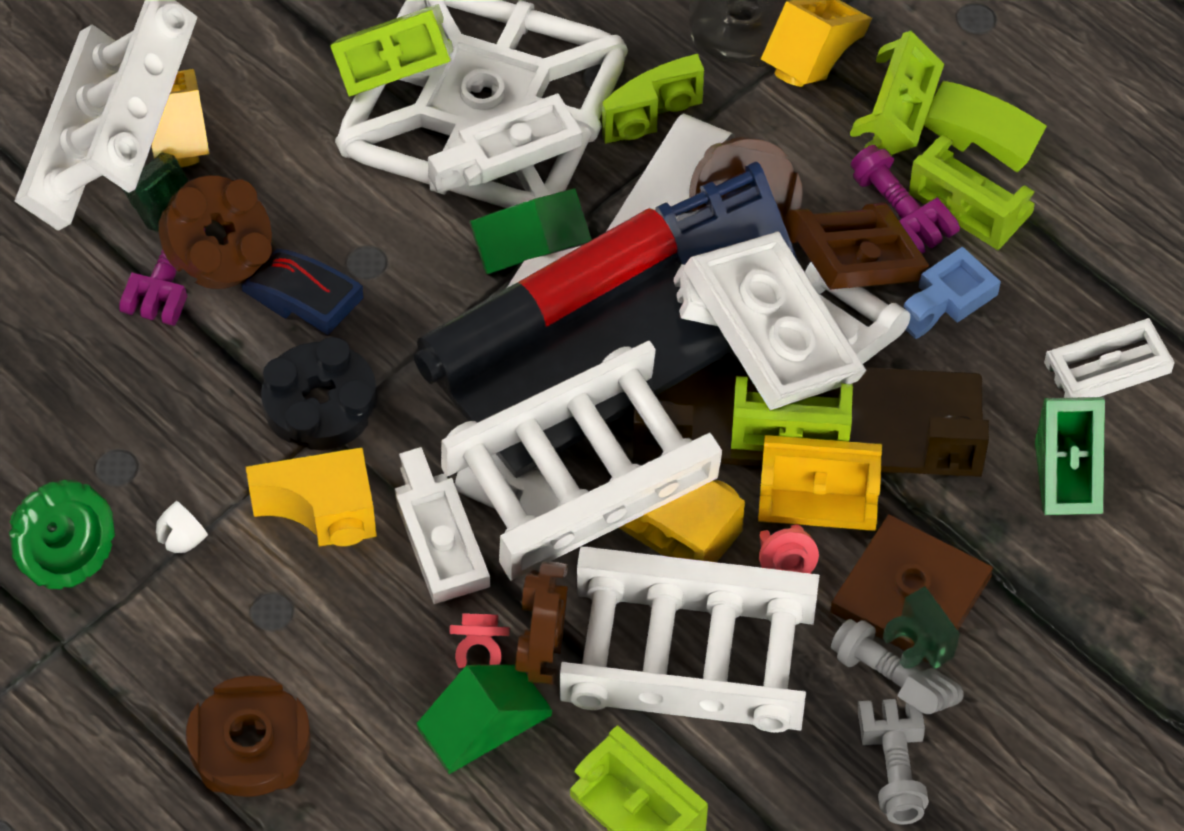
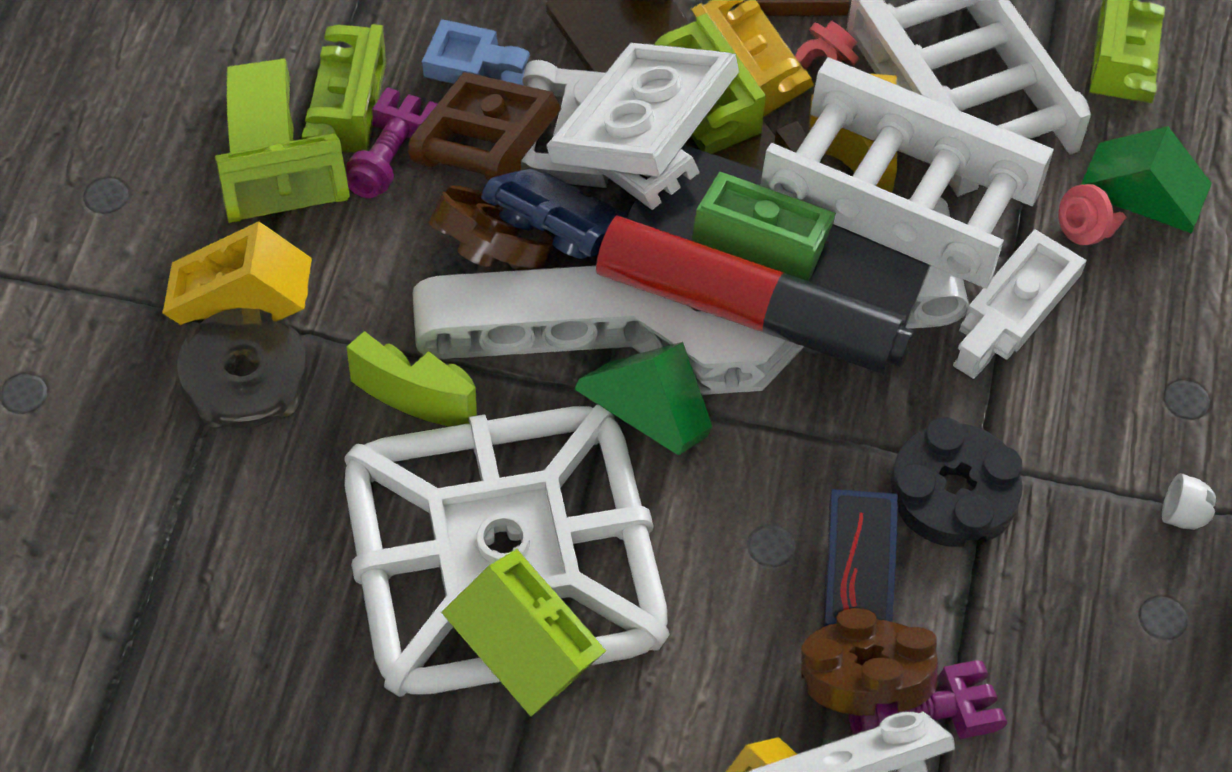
camera: 125 degrees left, 0 degrees up
yellow arch [246,447,377,547] -> none
white hinge [428,93,583,193] -> none
reddish brown plate [515,561,568,685] -> none
none -> bright green slope [692,171,836,281]

